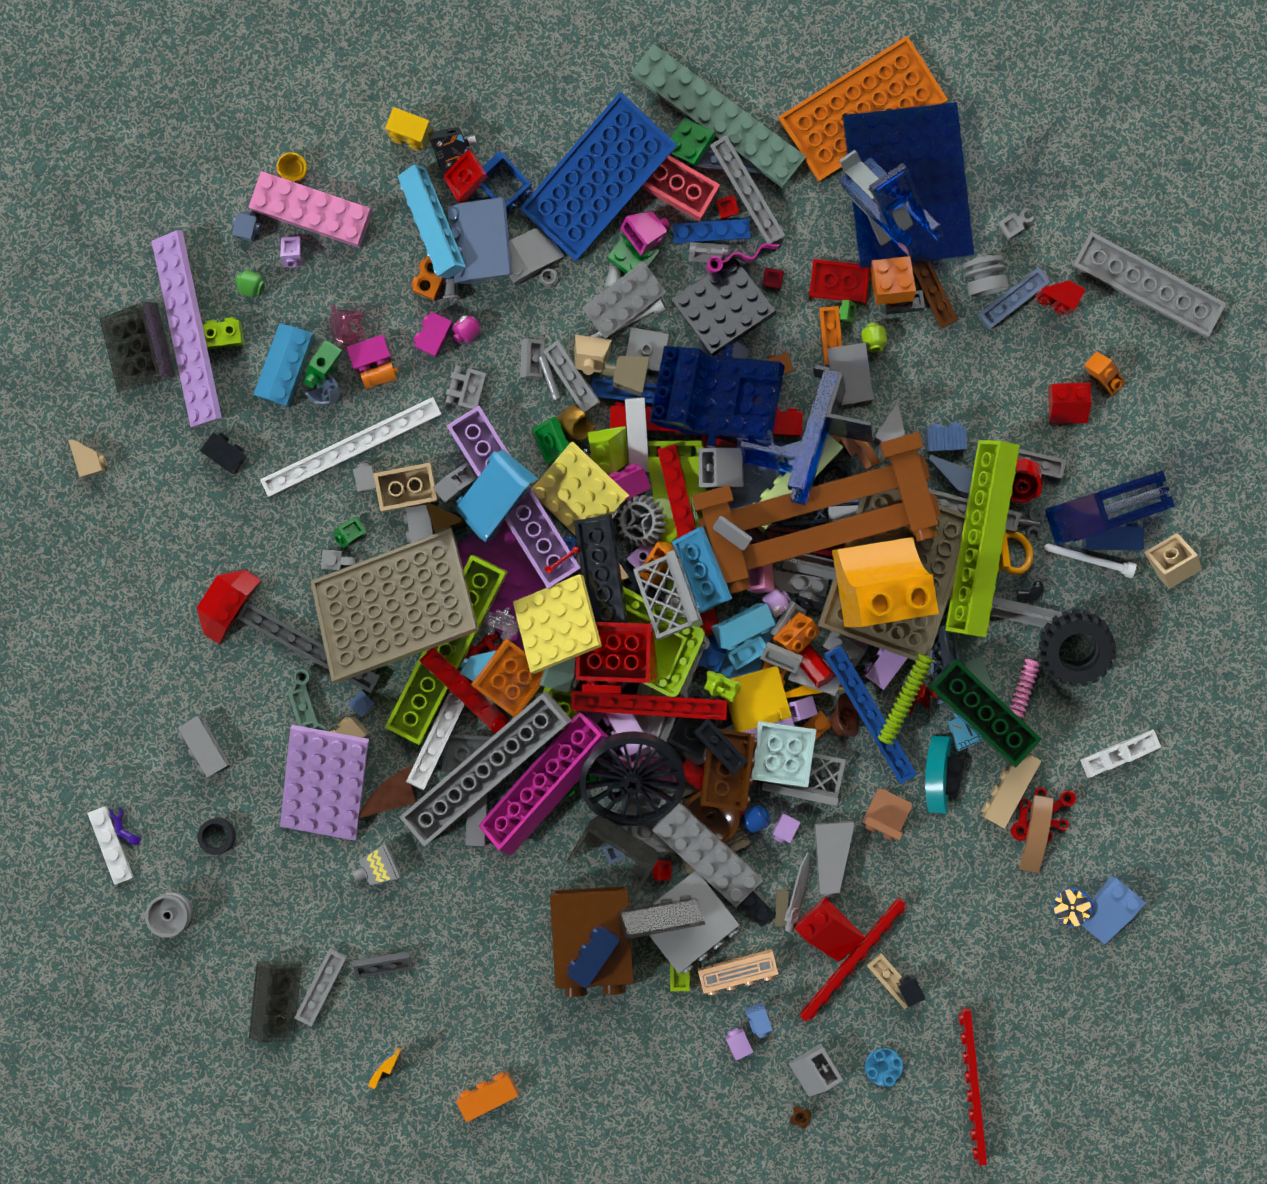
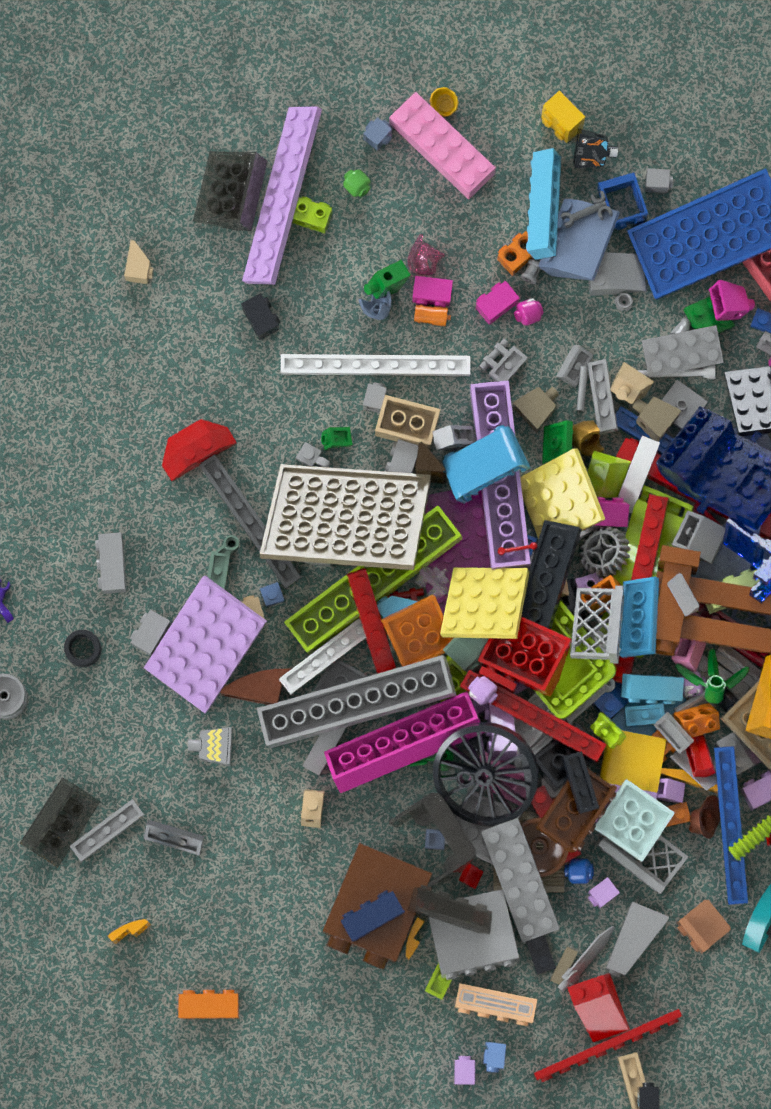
camera: 25 degrees right, 10 degrees down
dark azure slope [253,323,316,408] -> none
lavender bracket [280,236,303,268] -> none
red plate [443,150,488,203] -> none
none -> light grey brick [130,610,171,656]
none -> tan torso [301,789,325,828]
none -> light orange slope [406,918,424,960]
none -> lavender head [468,676,498,705]
none -> dark tan torso [512,387,559,433]
none -> dark grey bar [561,191,613,228]
none -> light grey brick [645,168,673,193]
none -> green plant [676,649,749,704]

